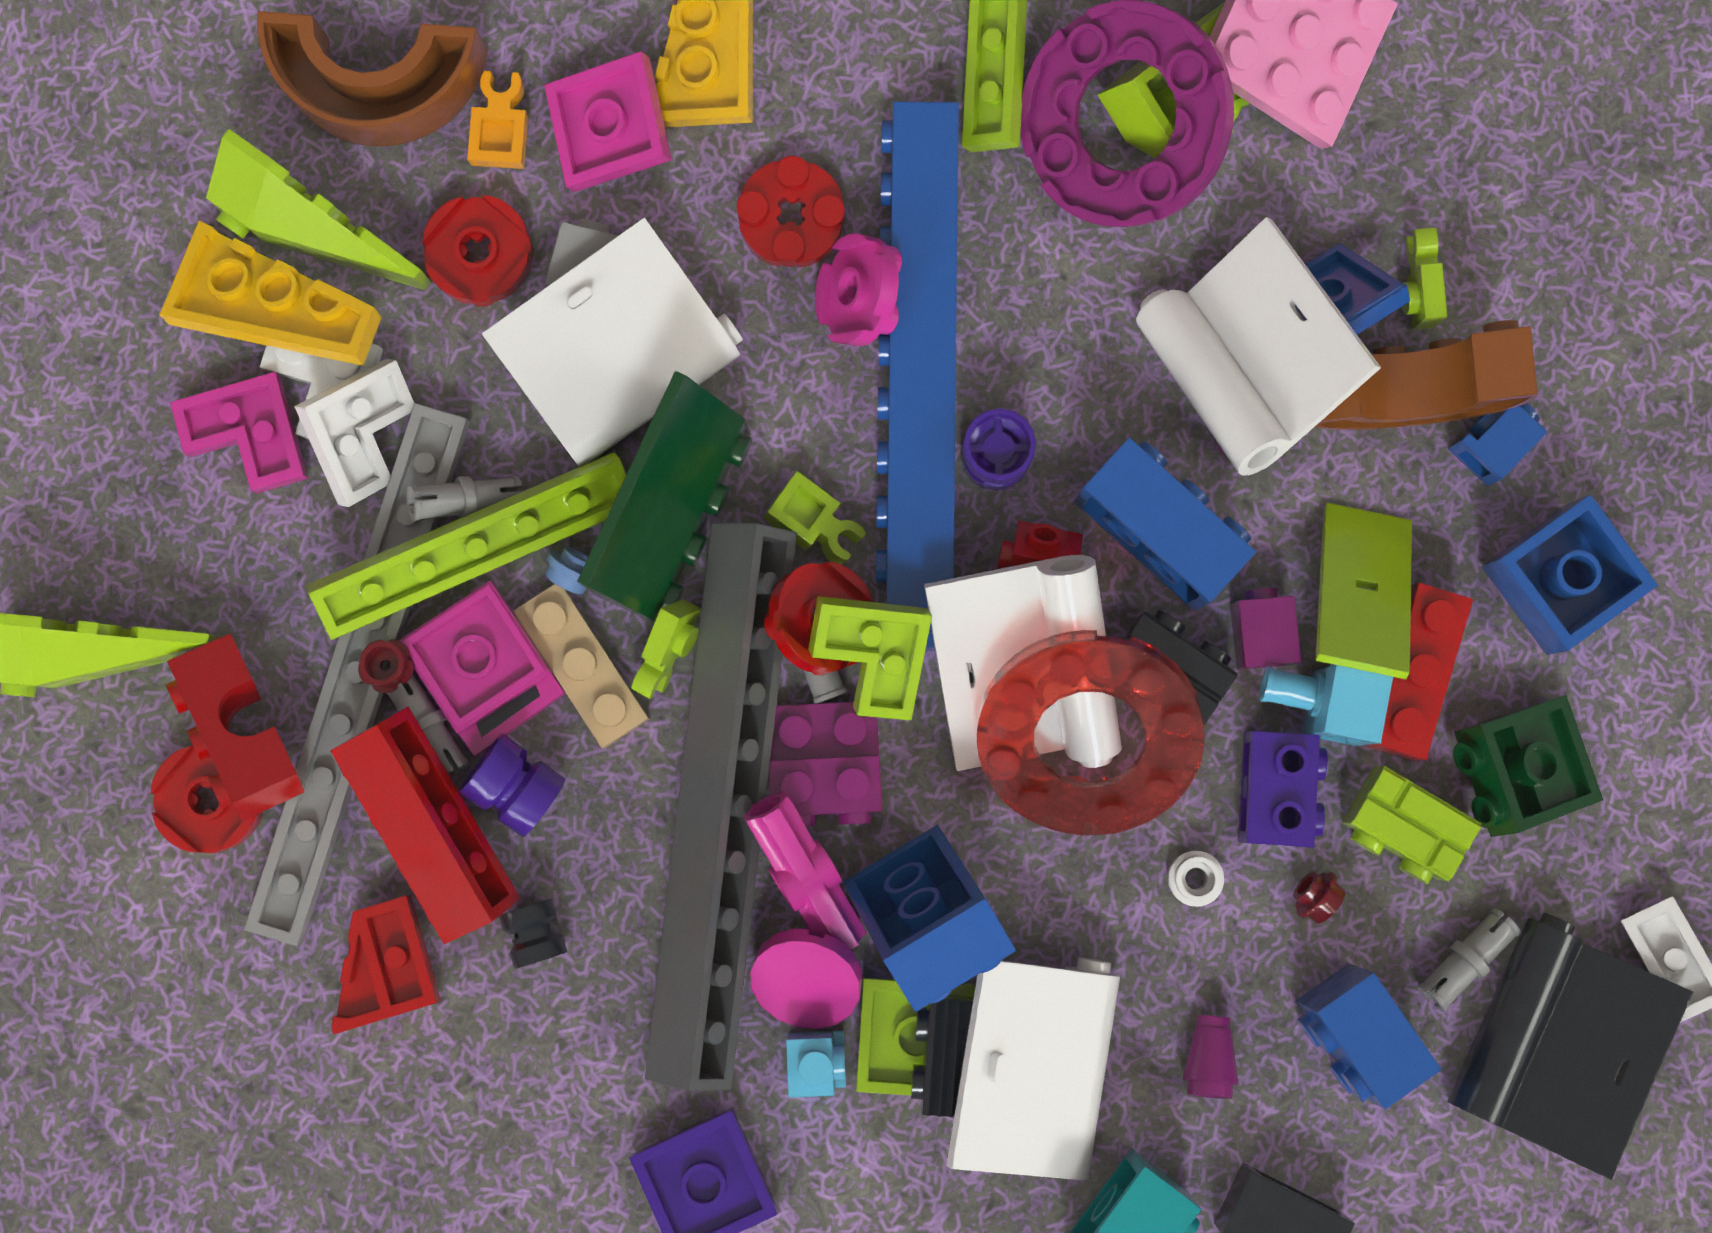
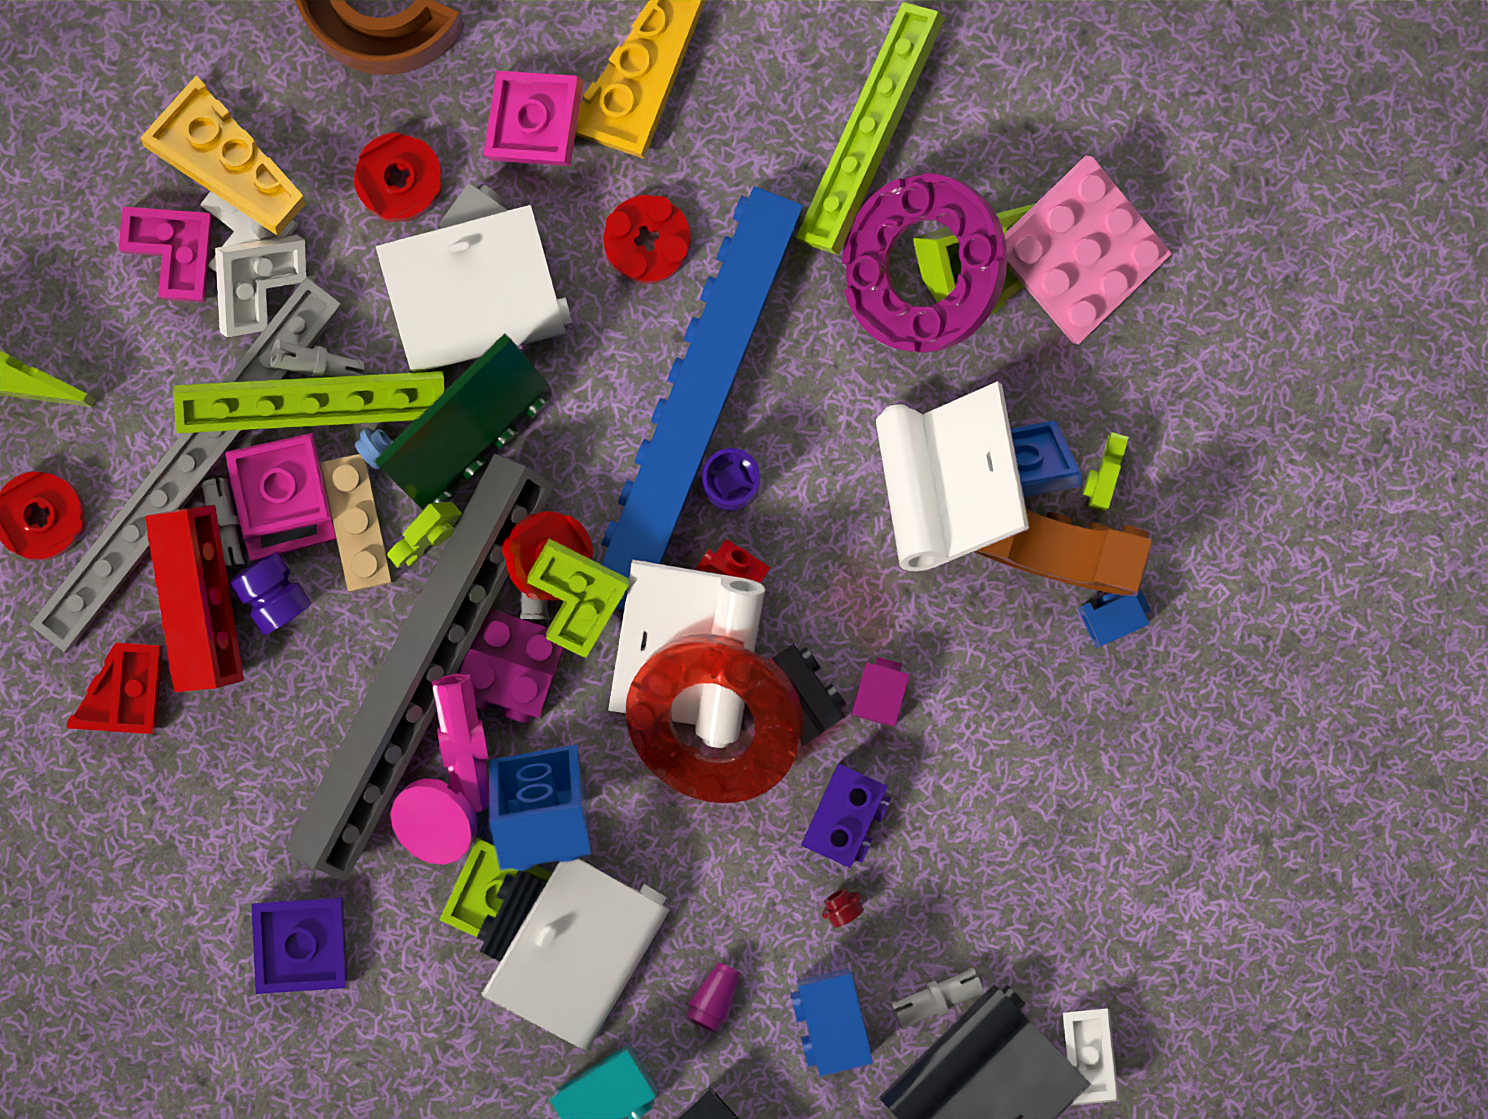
camera: 15 degrees right, 0 degrees up
red arch [165,633,305,821] -> none
lime wedge [206,129,431,290] -> none
dark red plate [358,639,414,693] -> none
light orange plate [467,70,529,169] -> none
black wheel [499,898,568,969] -> none
lime plate [762,471,866,565] -> none
medium azure brick [786,1030,846,1098] -> none
dark pink plate [815,233,902,346] -> none
blue brick [1074,437,1257,612] -> none
white plate [1168,851,1224,907] -> none
medium azure brick [1259,664,1393,746] -> none
lime piece [1316,502,1412,679] -> none
lime brick [1341,766,1482,885] -> none
red arch [1361,582,1473,761] -> none
dark green plate [1453,695,1603,837] -> none
blue brick [1481,495,1659,655] -> none

